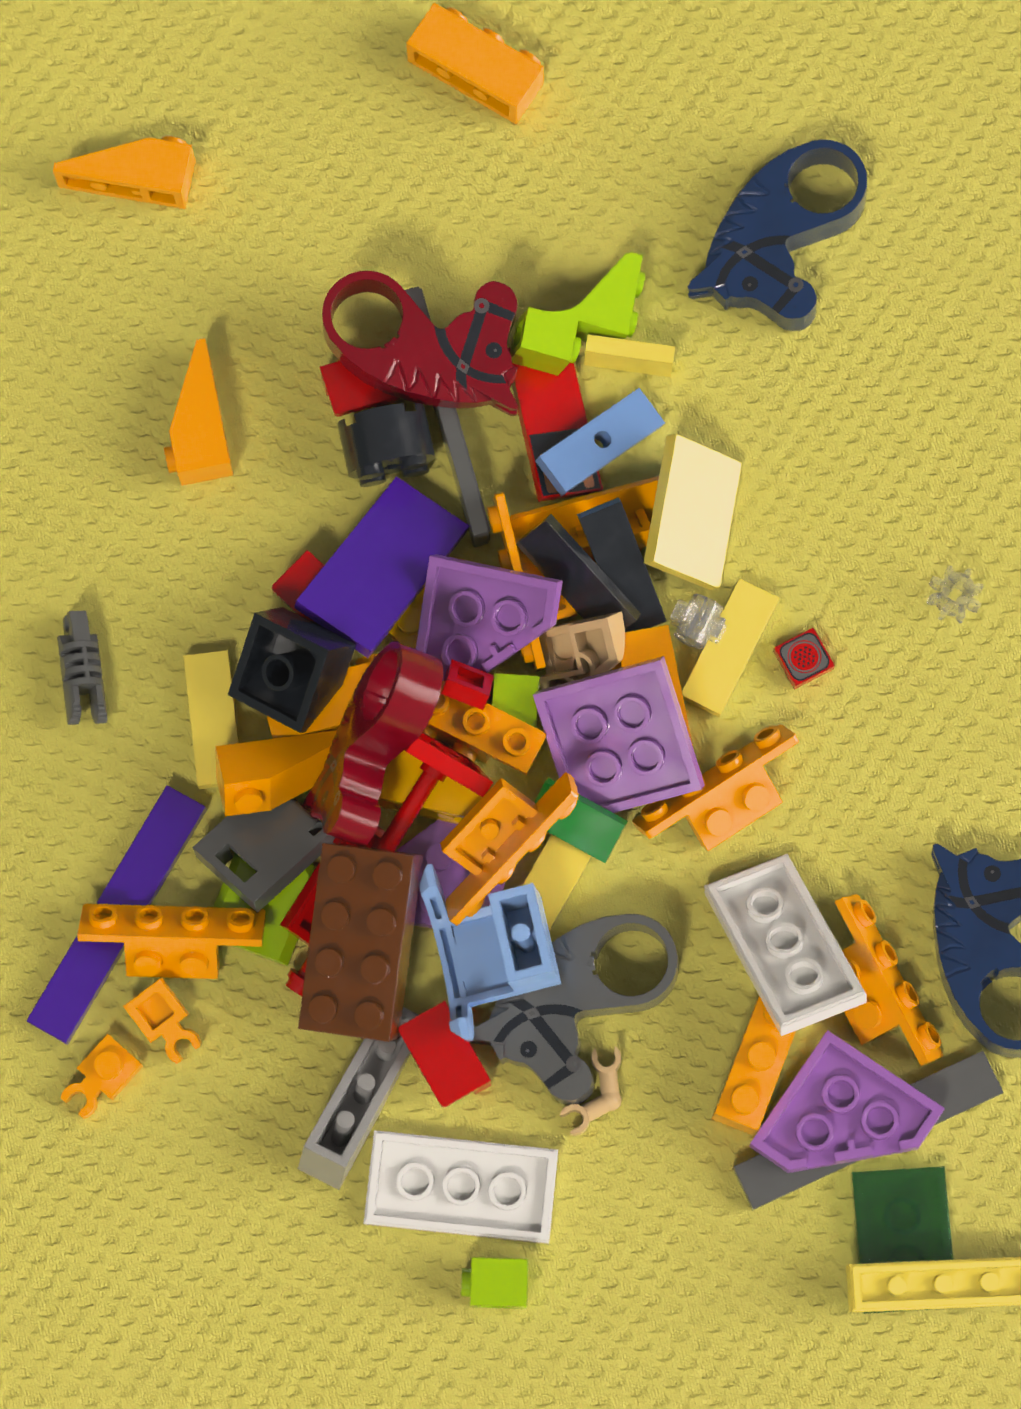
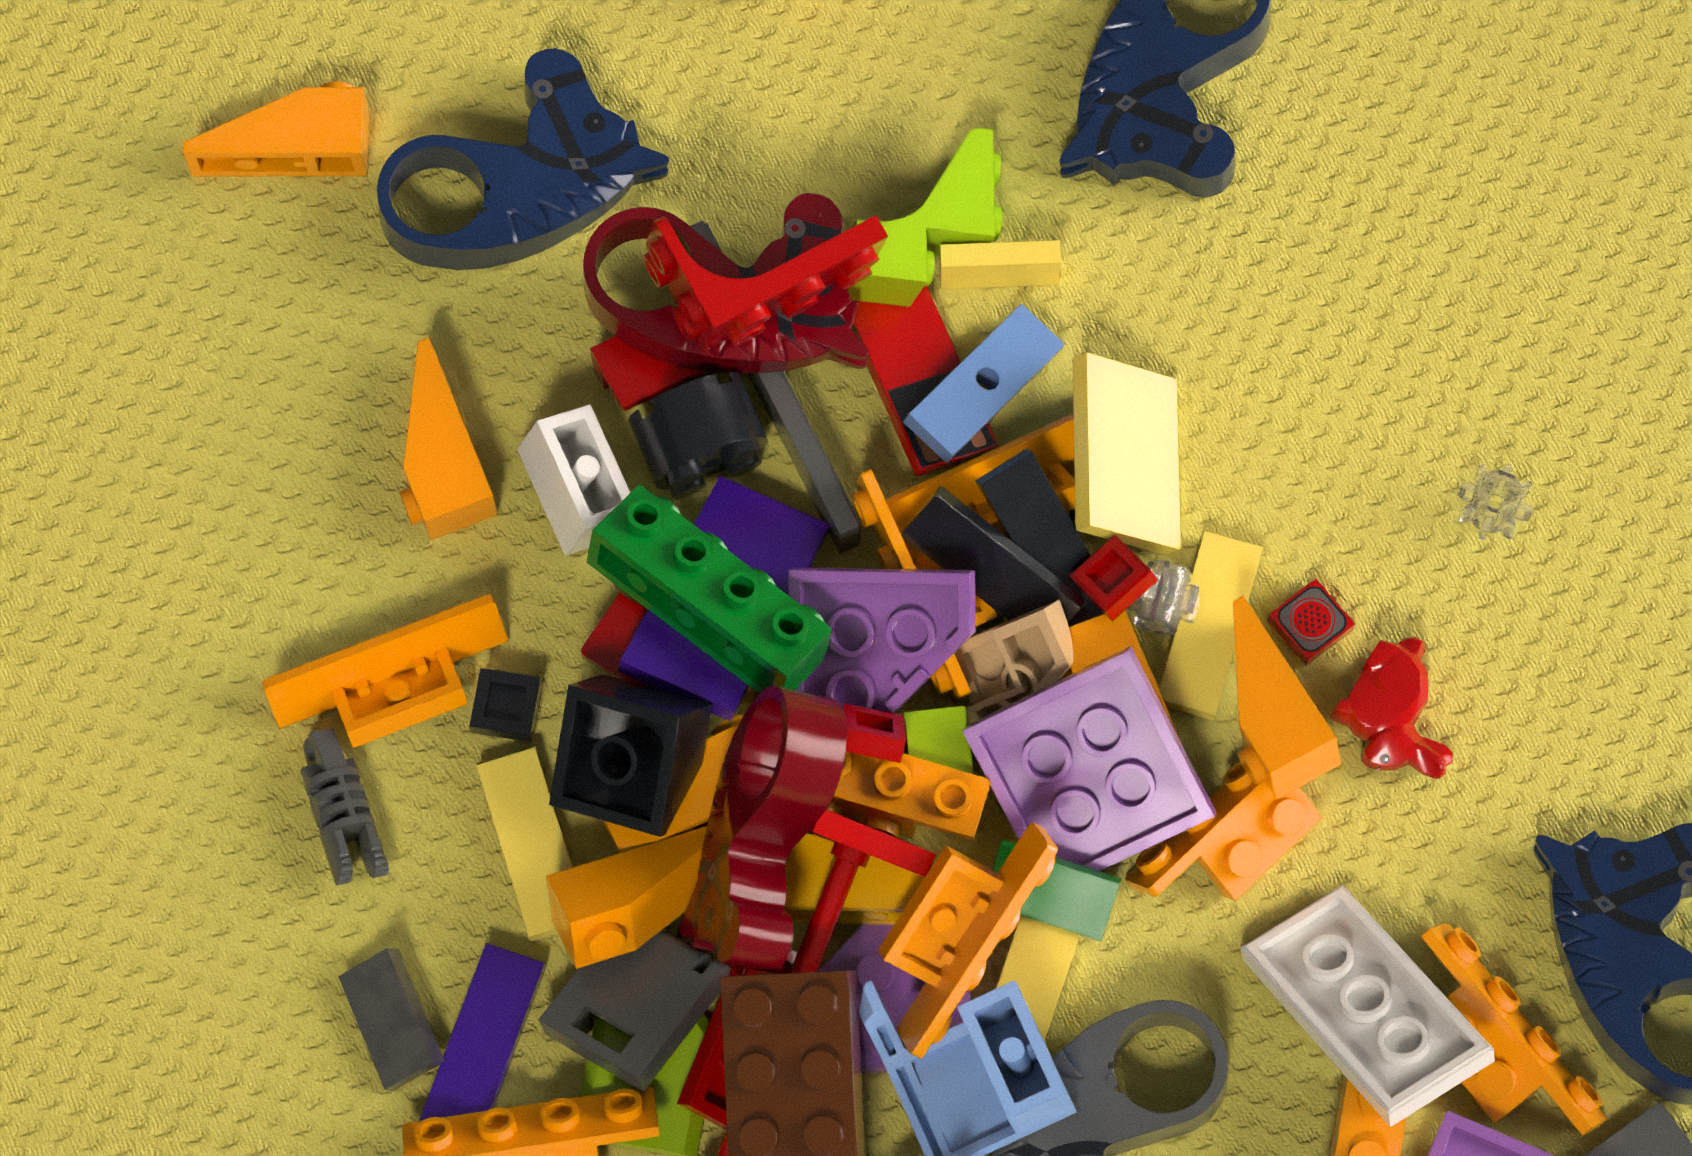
camera: 10 degrees left, 5 degrees down
none -> light orange bracket [262,594,509,748]
none -> flat silver tile [338,948,445,1090]
none -> dark blue animal [377,48,669,270]
none -> black plate [469,668,542,742]
none -> white brick [517,404,630,556]
none -> green brick [586,484,832,694]
none -> red bracket [642,215,888,352]
none -> red tile [1069,535,1158,622]
none -> light orange slope [1233,596,1341,800]
none -> red animal [1330,637,1453,779]

